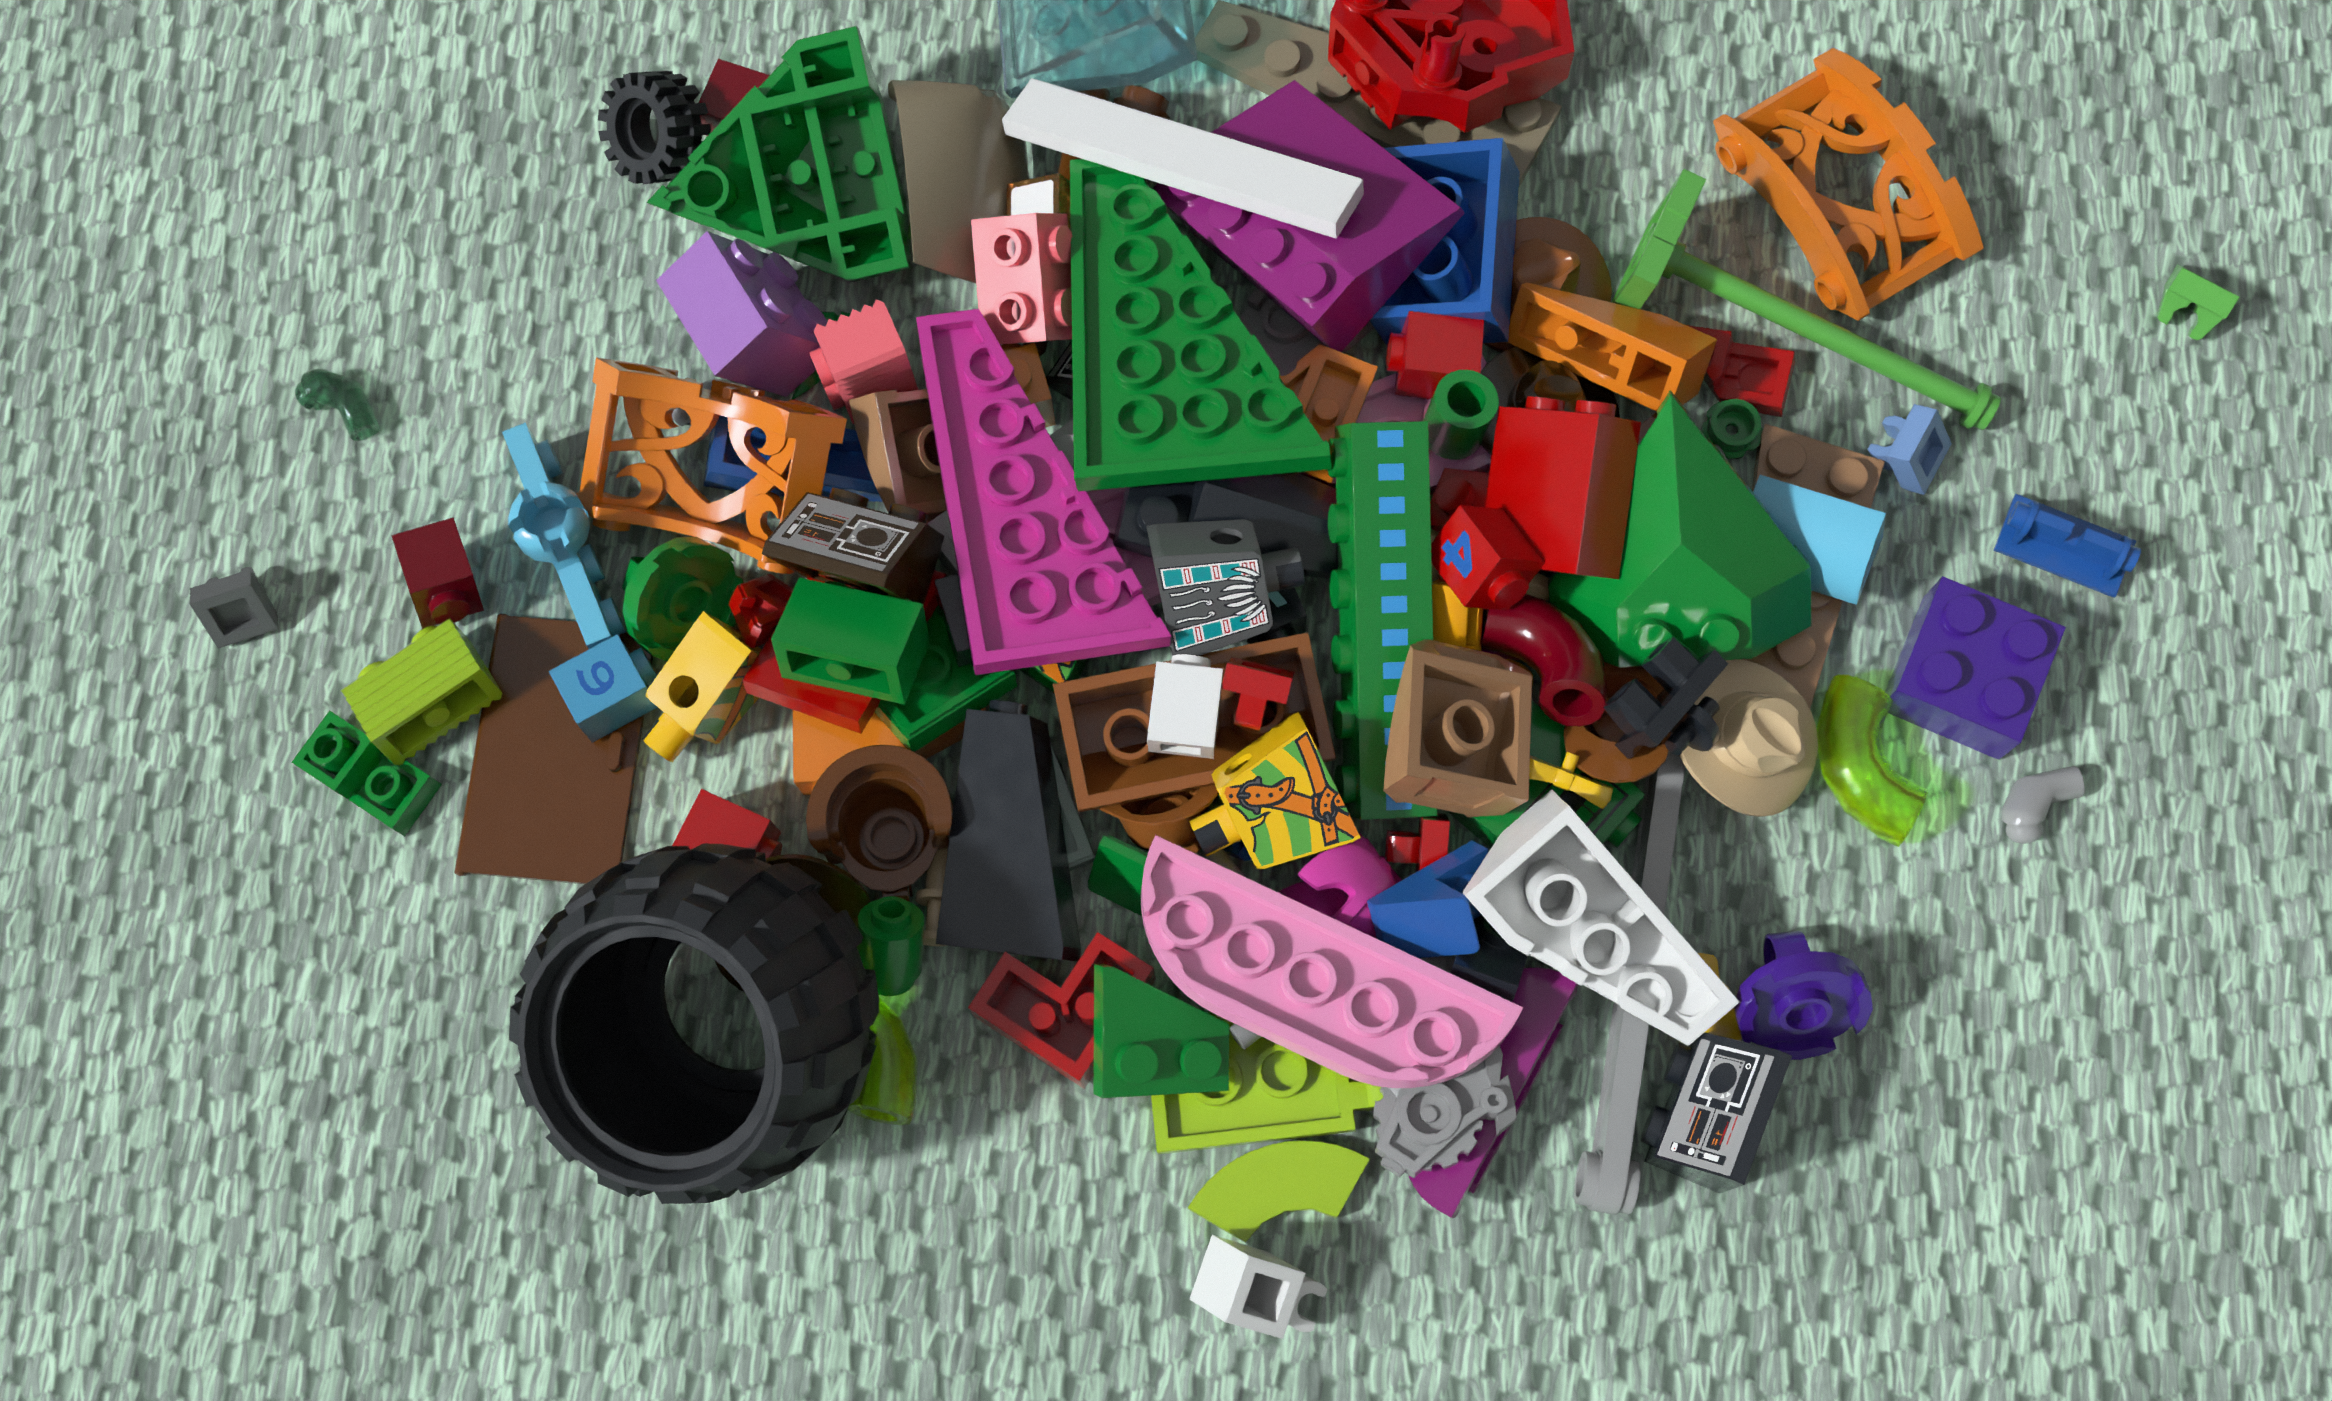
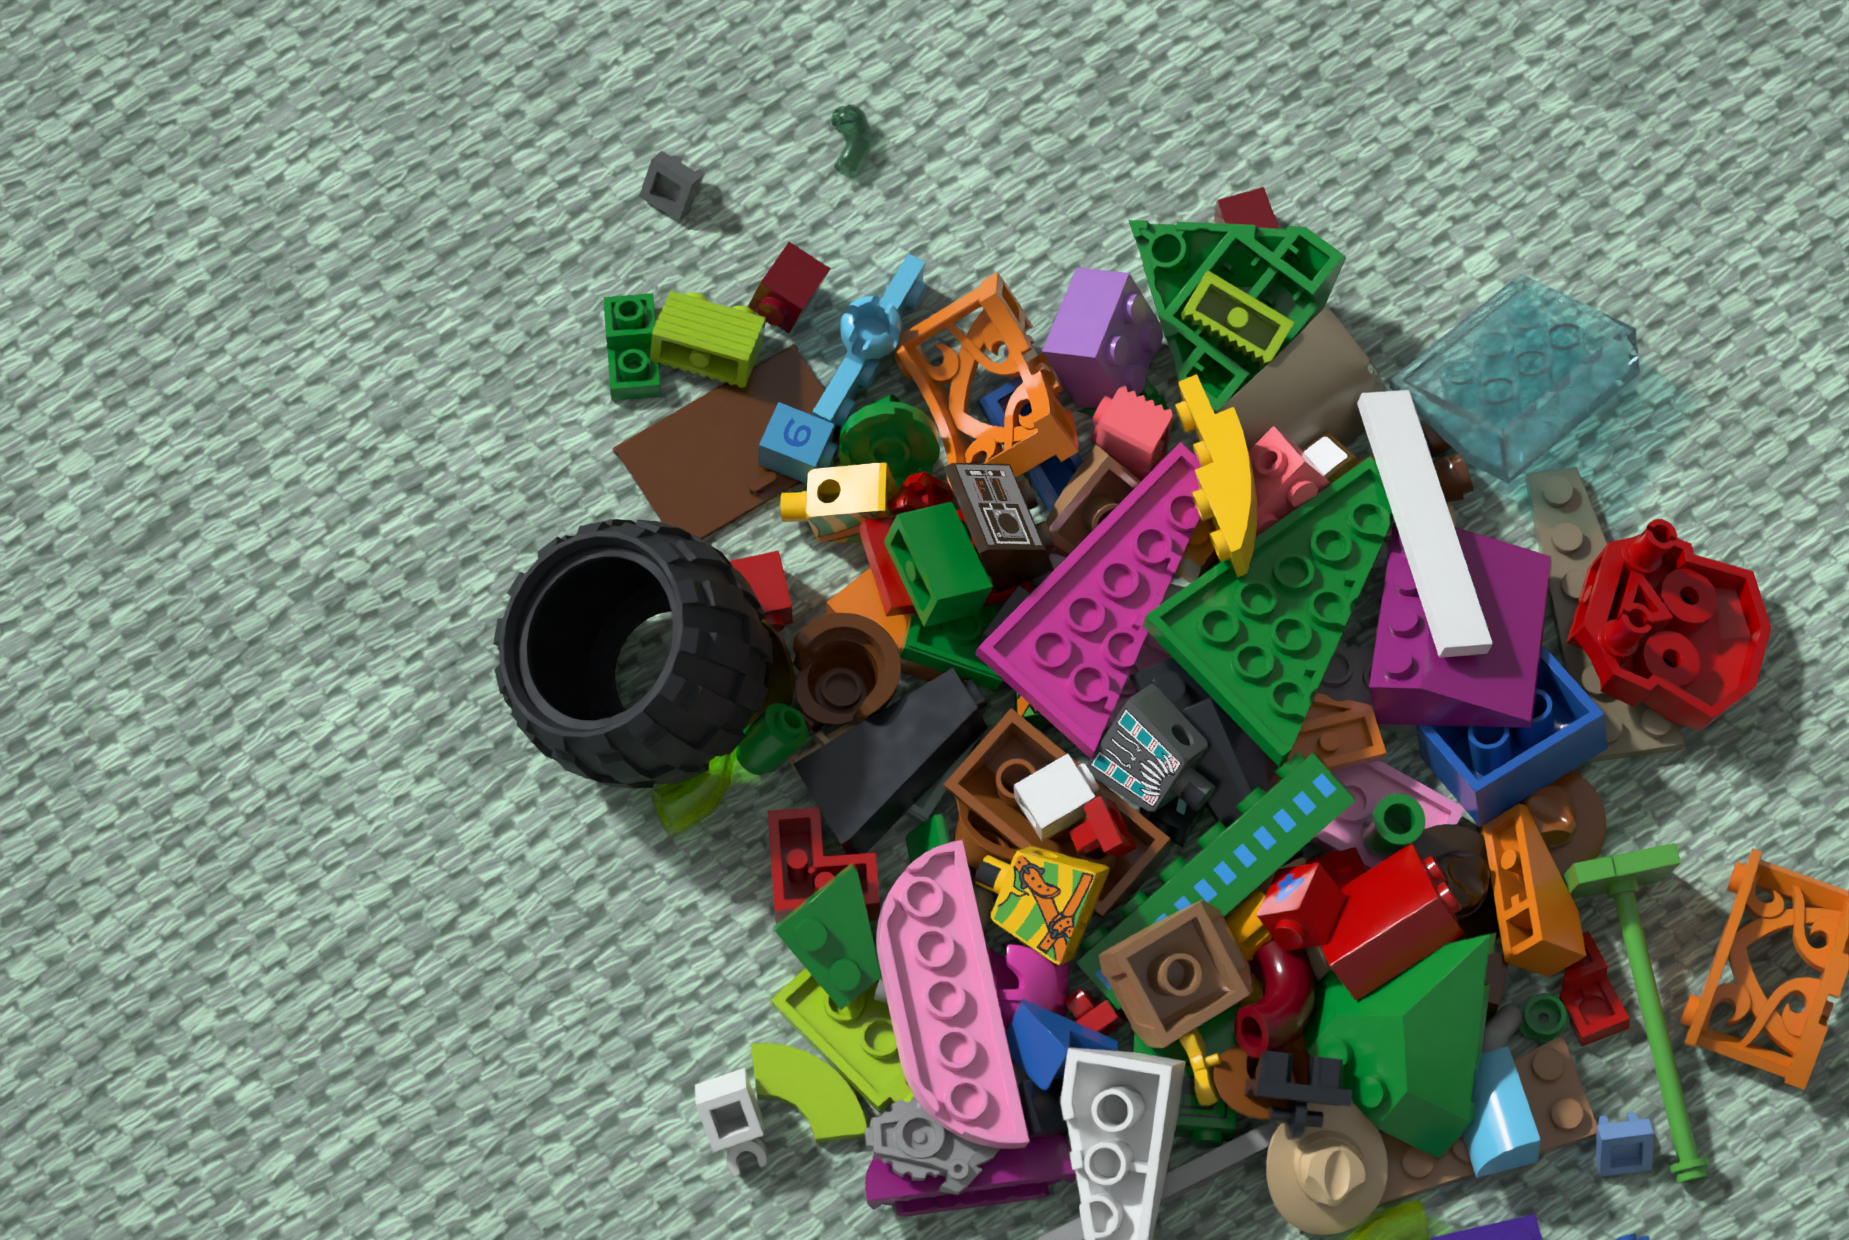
camera: 45 degrees right, 5 degrees down
black tyre [598,70,711,185] -> none
red brick [1386,311,1484,399] -> none
none -> yellow slope [1175,375,1257,577]
none -> lime brick [1181,270,1295,368]

